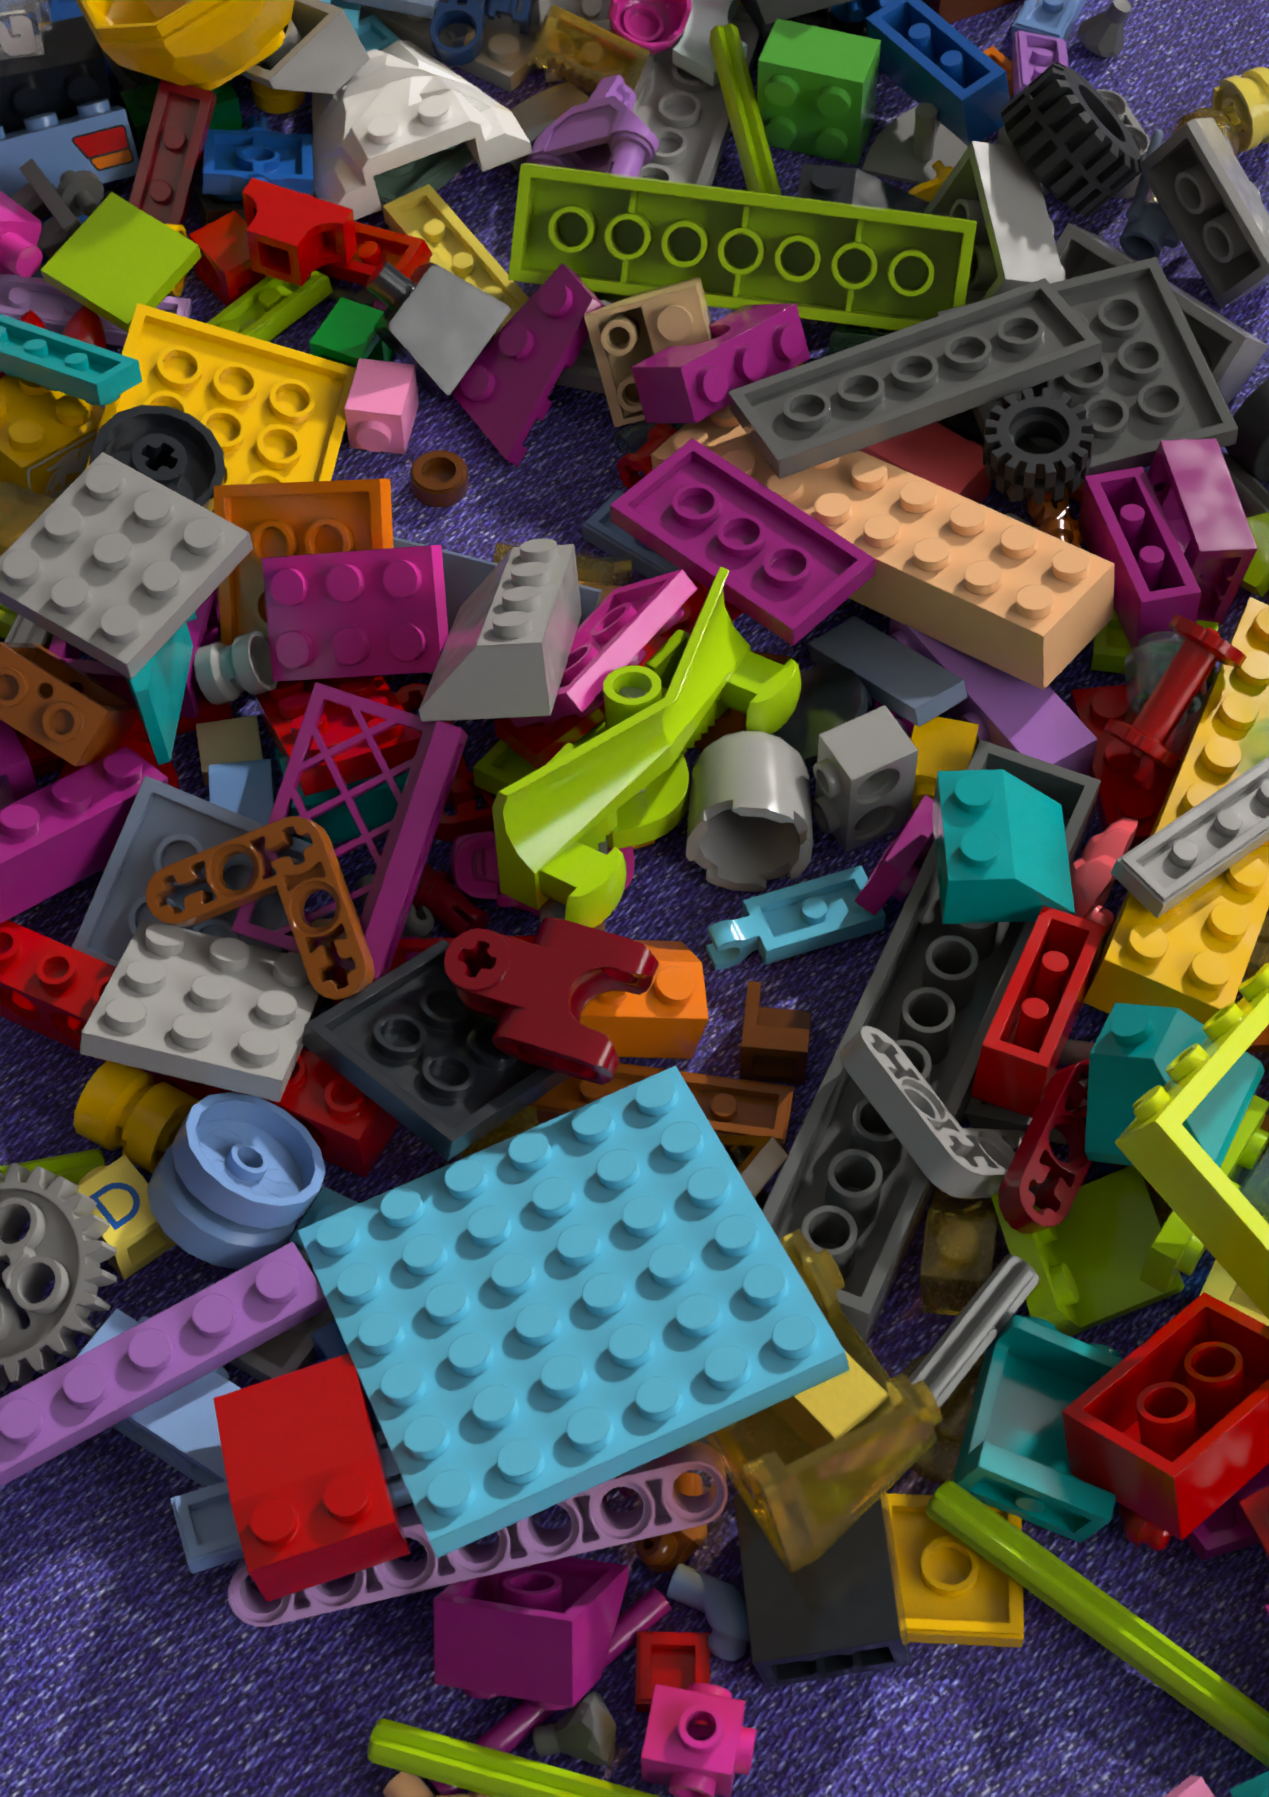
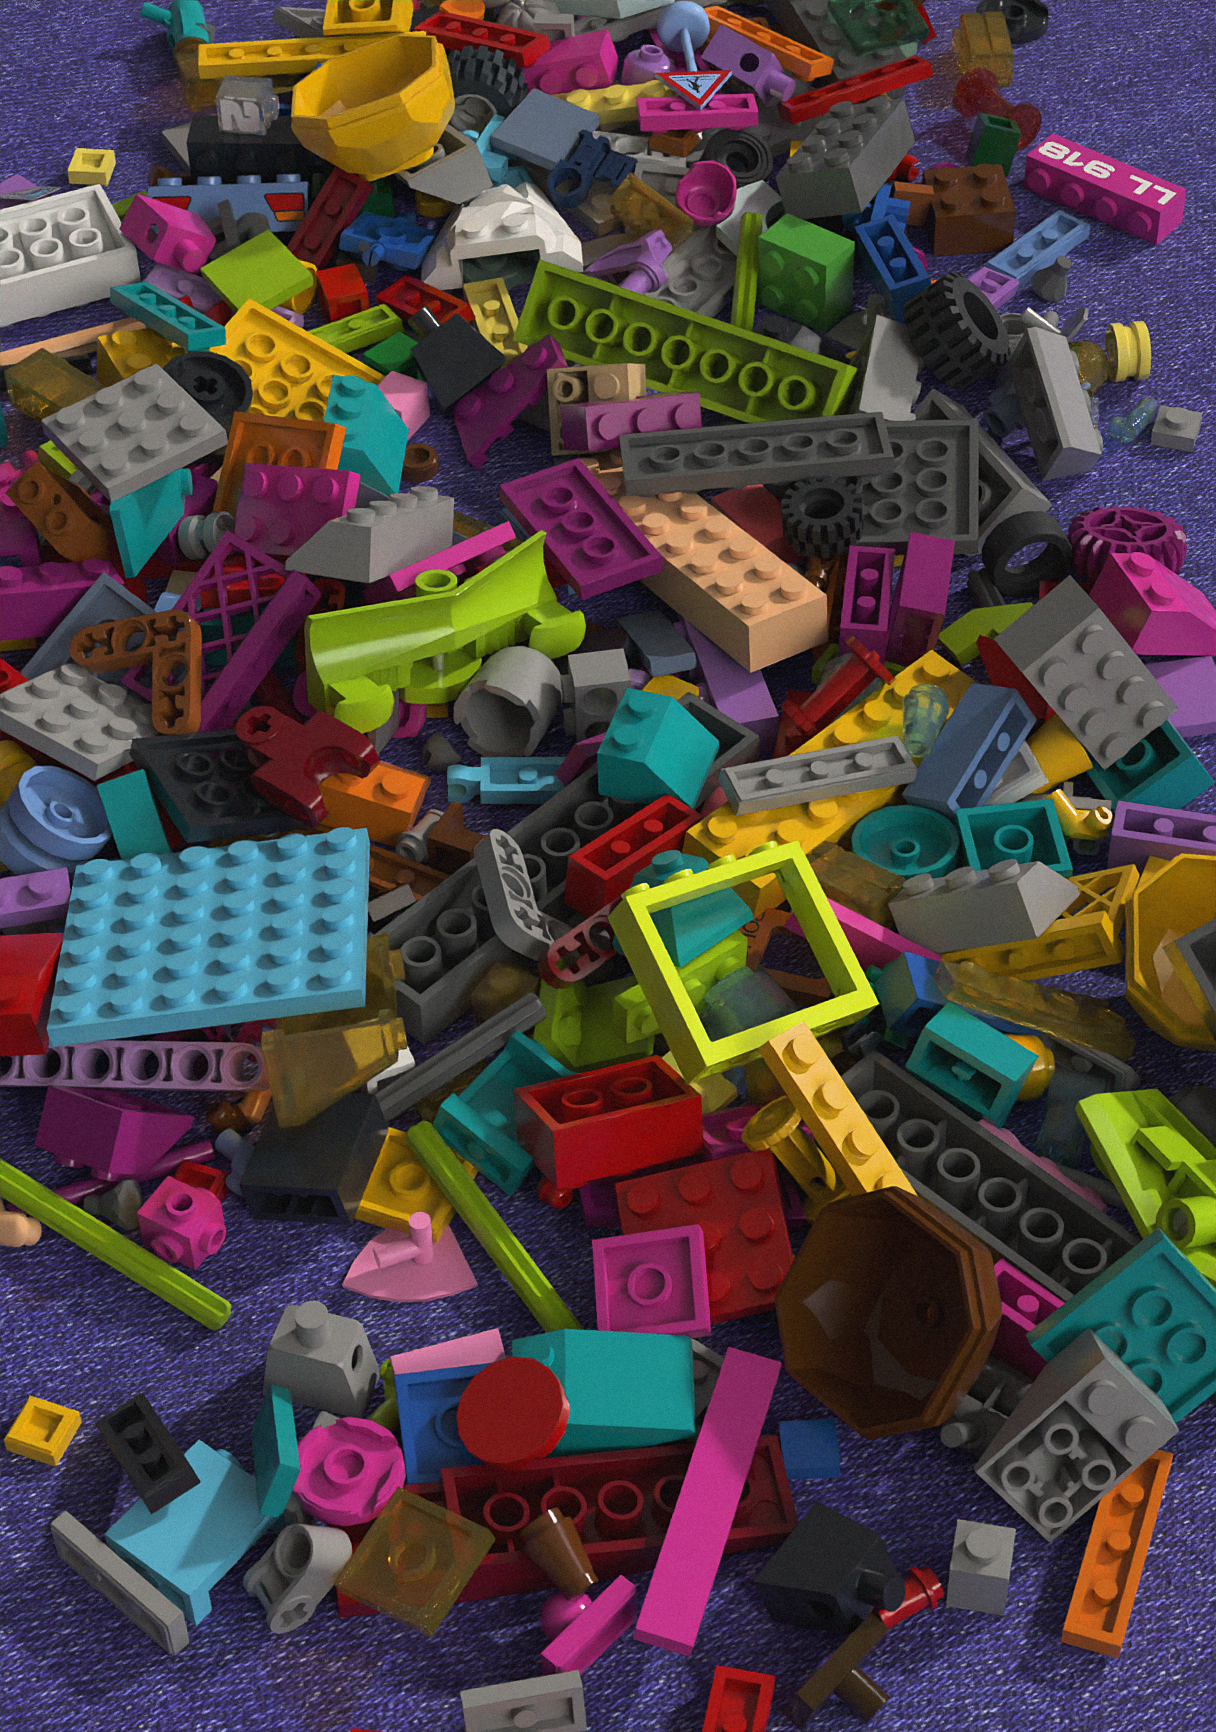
camera: 20 degrees right, 10 degrees down
red brick [242,177,357,287] -> none
none -> teal tile [97,769,172,860]
none -> teal slope [323,374,409,497]
none -> bright pink shield [342,1212,478,1303]
none -> light grey pin [395,809,444,864]
none -> dark grey hinge [421,731,463,772]
none -> light grey shield [1018,307,1089,343]

